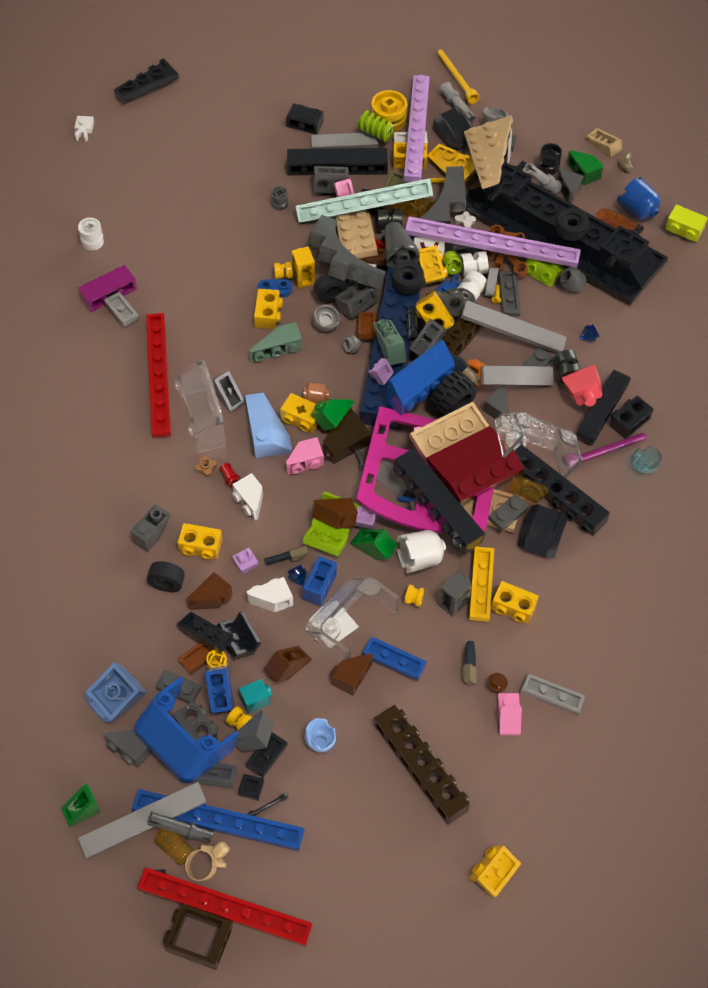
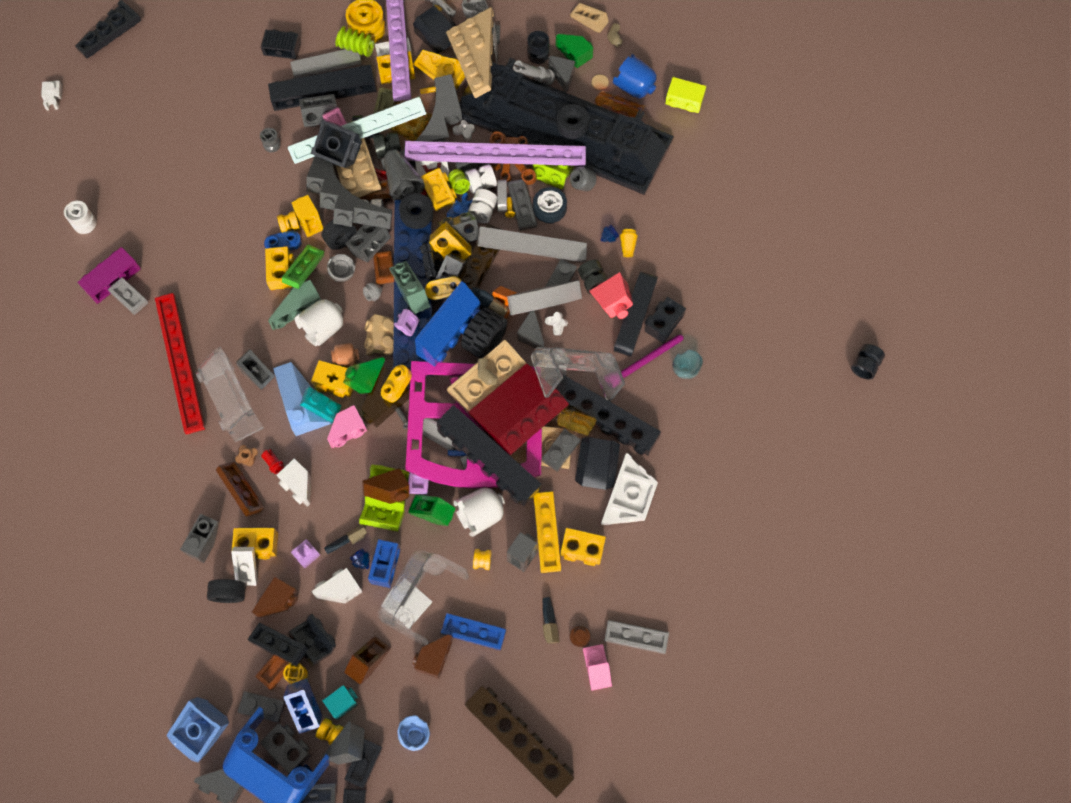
camera: 10 degrees left, 10 degrees up
none -> reddish brown plate [216,462,264,517]
none -> white plate [232,547,258,586]
none -> bright green plate [282,245,324,289]
none -> white cylinder [295,299,343,346]
none -> teal plate [300,387,342,424]
none -> black slope [310,119,362,168]
none -> tan bracket [364,314,394,356]
none -> yellow plate [381,365,412,402]
none -> yellow plate [425,276,462,300]
none -> dark tan arm [478,358,498,385]
none -> wheel [533,187,567,223]
none -> white piece [545,312,568,335]
none -> tan piece [591,75,609,90]
none -> white wing [601,453,658,525]
none -> yellow cone [620,229,638,257]

